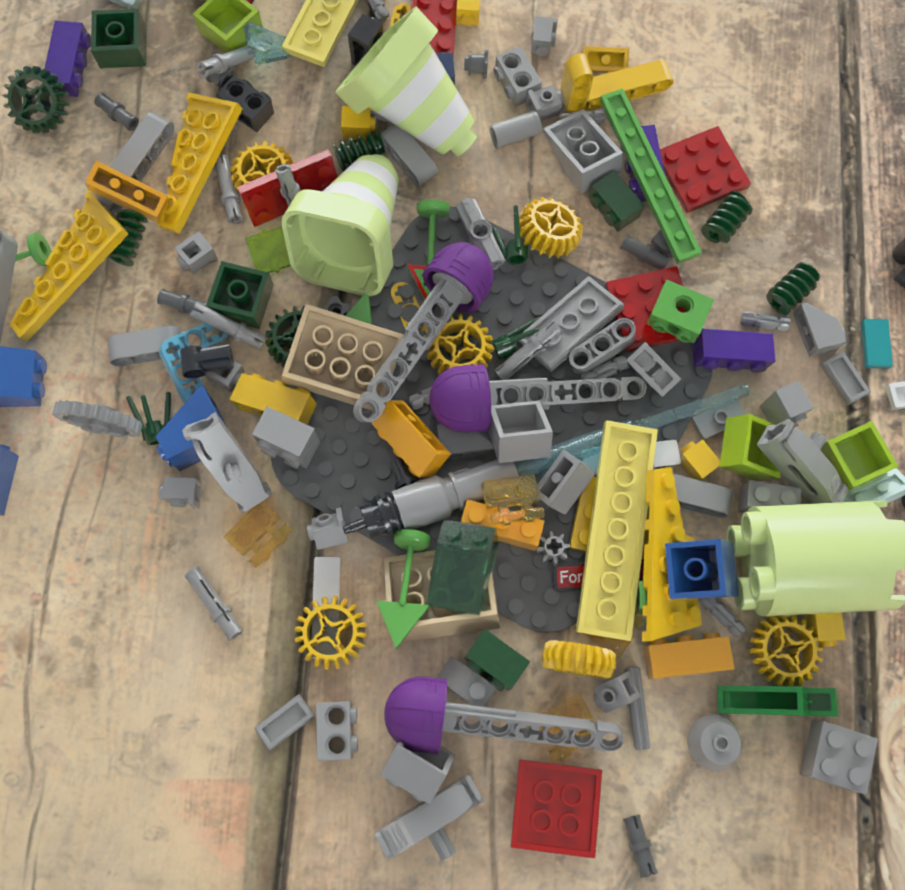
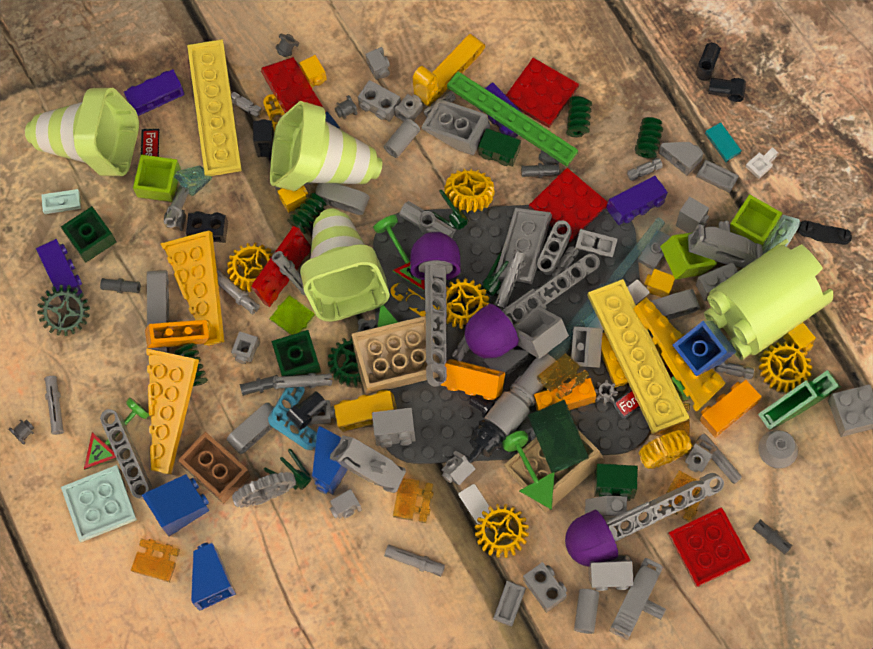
camera: 25 degrees left, 5 degrees down
yellow slope [582,46,630,72] -> none
bright green brick [647,280,714,343] -> none
none -> medium nougat brick [178,431,251,504]
none -> light grey pin [574,589,600,634]

